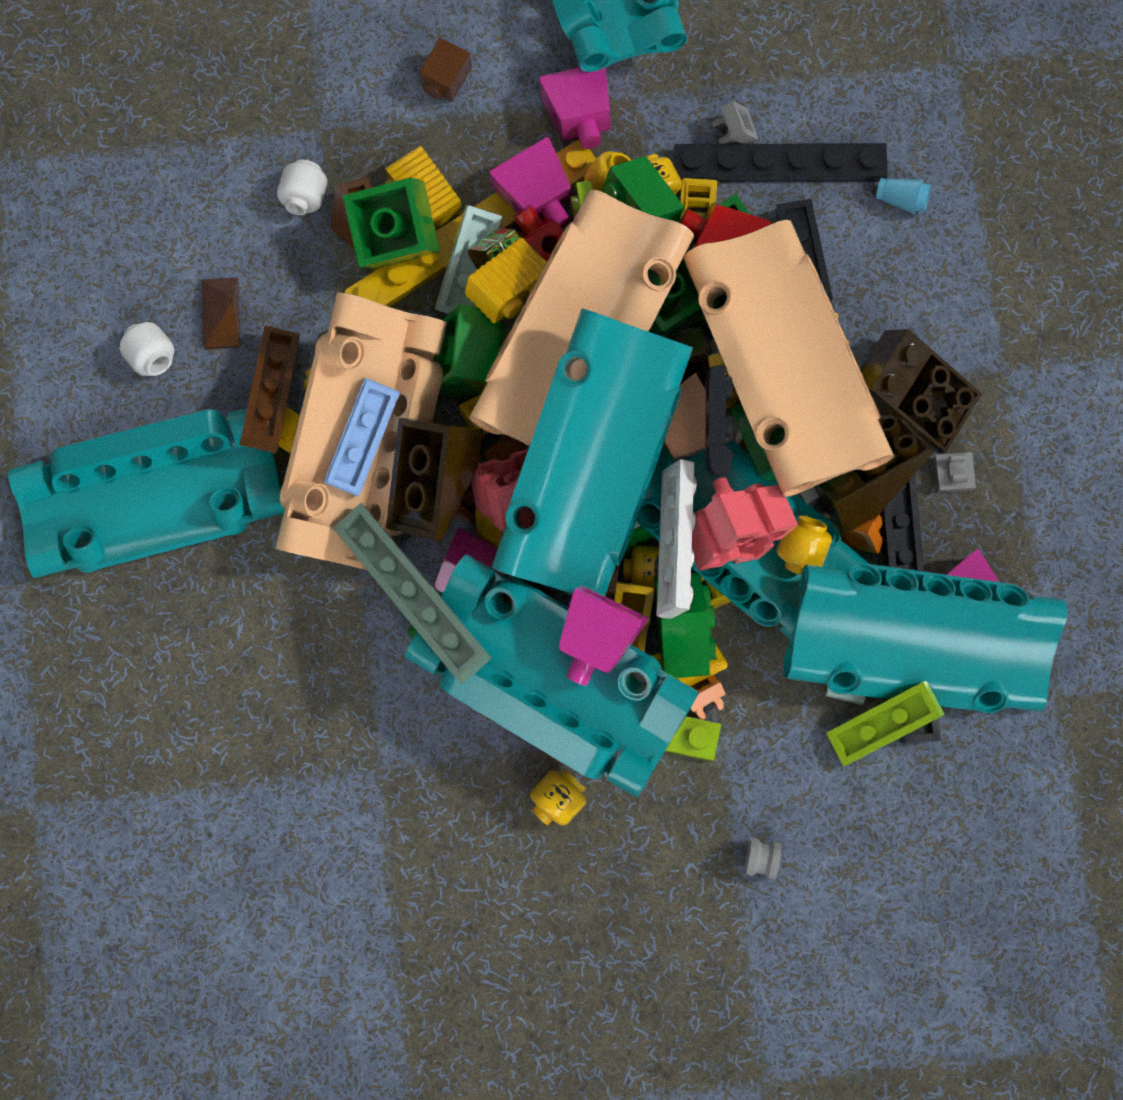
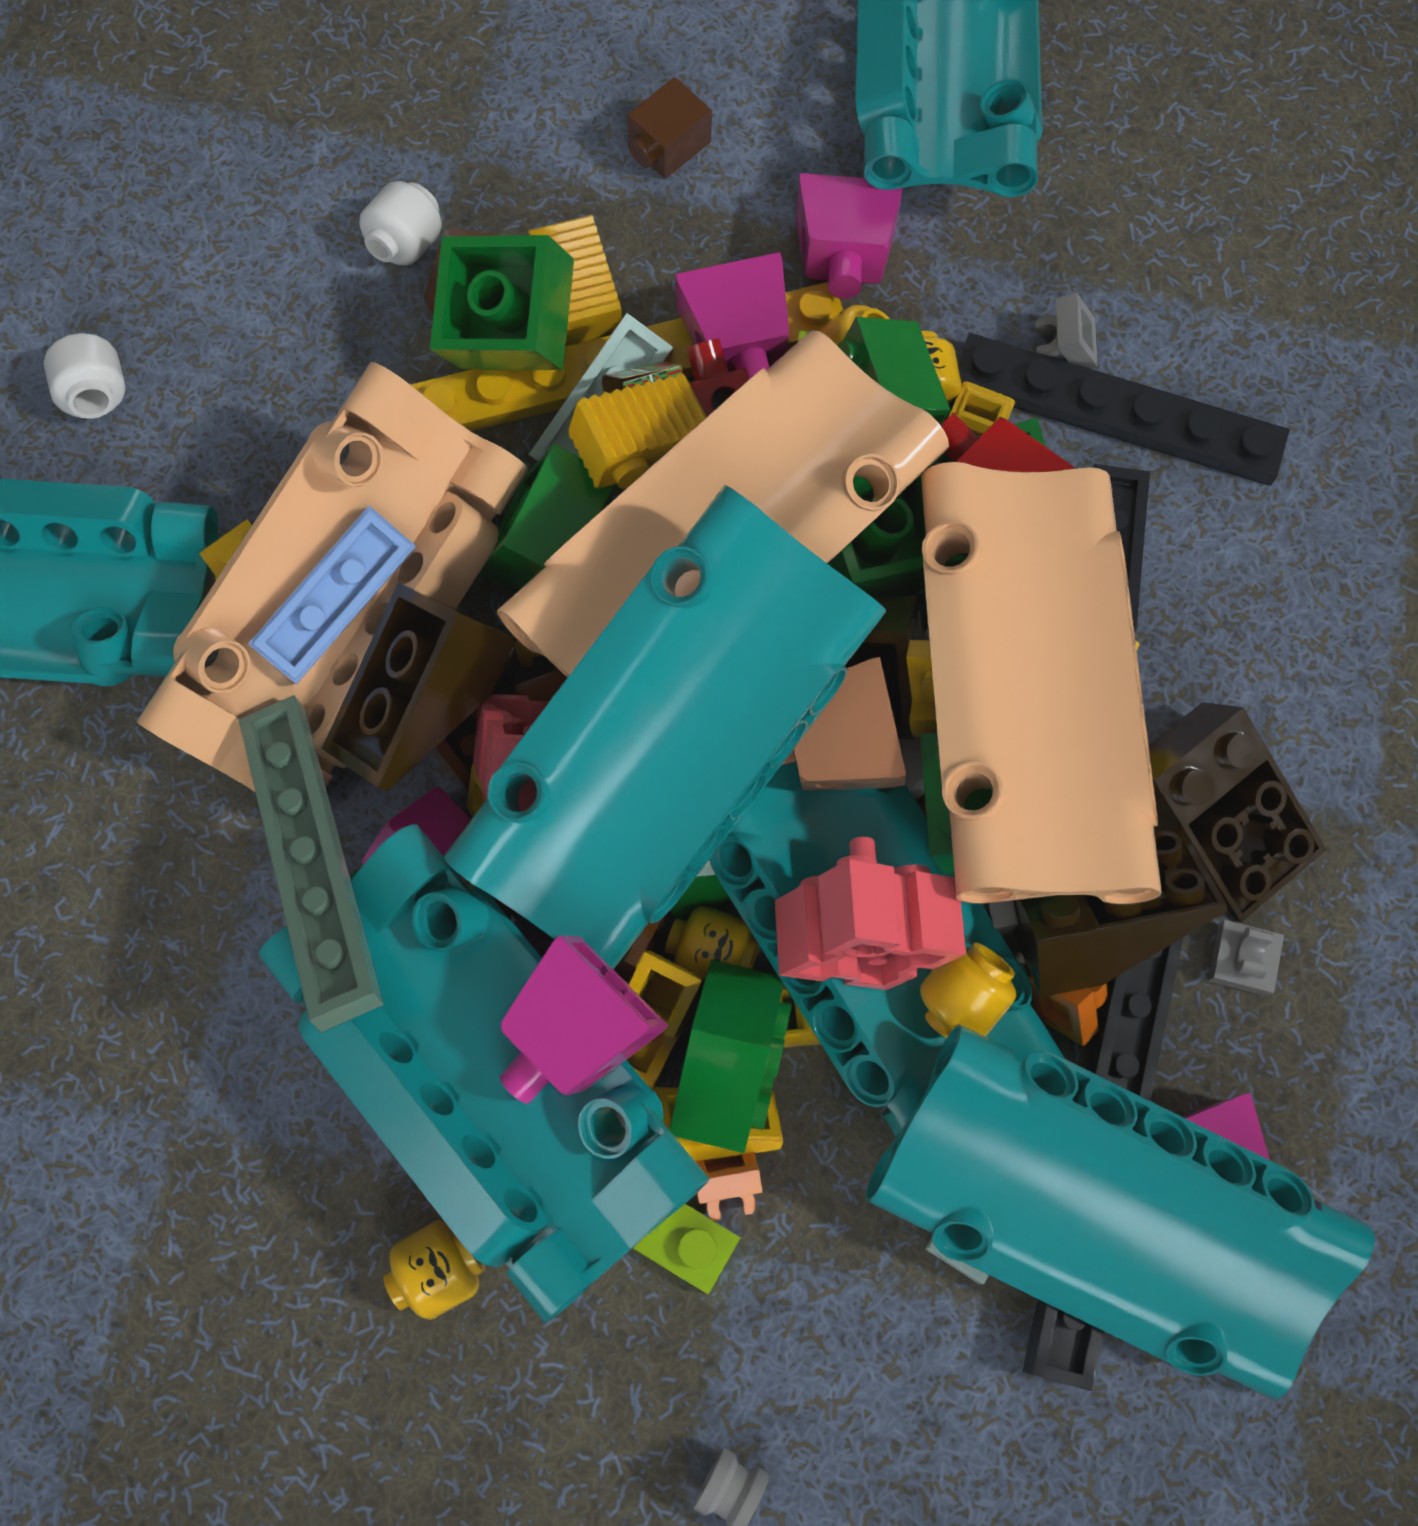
camera: 15 degrees right, 5 degrees down
reddish brown slope [202,277,241,350] -> none
reddish brown plate [239,325,300,453] -> none
white plate [657,459,697,619] -> none
black hinge [705,366,733,478] -> none
lime plate [826,681,945,767] -> none
medium azure cone [876,178,931,215] -> none

